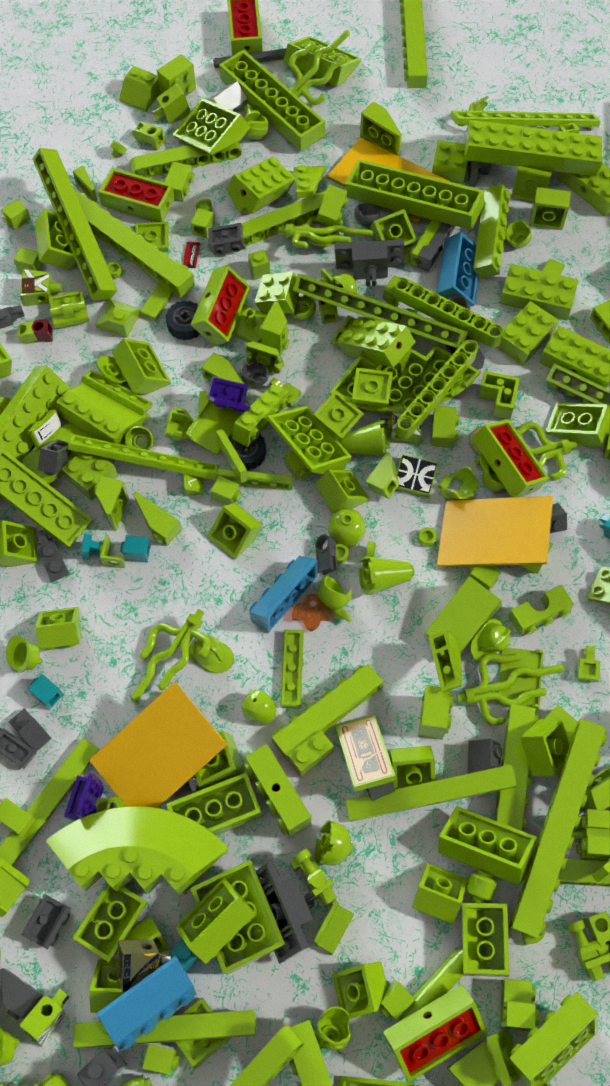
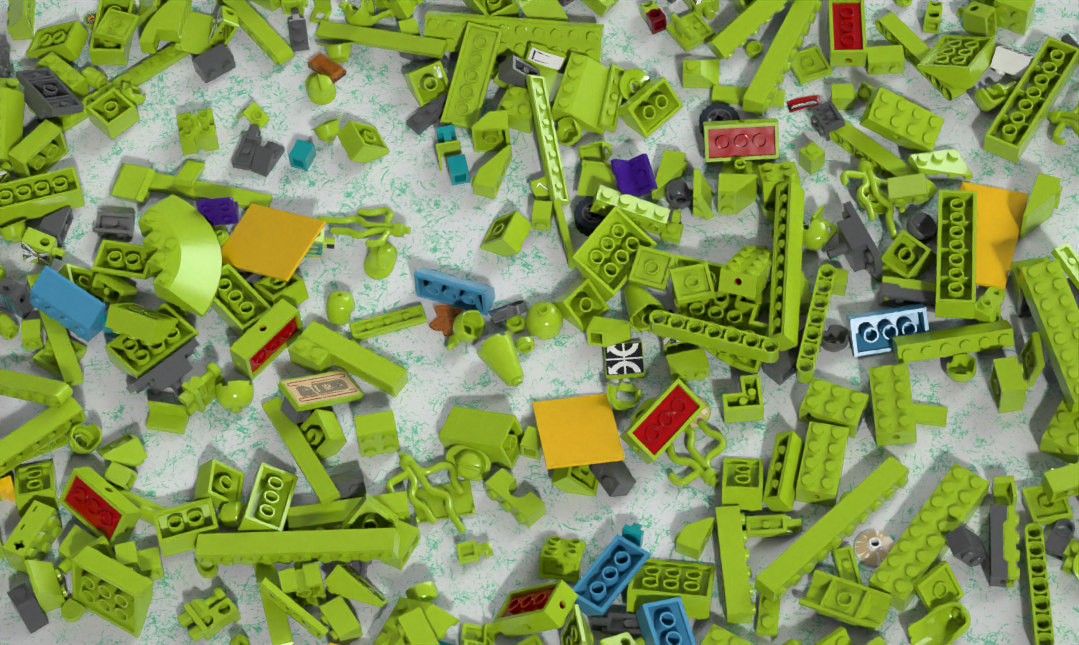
camera: 75 degrees right, 10 degrees down
olive torso [116,939,171,992] -> none
lime tile [216,429,247,483] -> none
lime tile [417,527,437,547] -> none
lime slope [428,630,462,693] -> none

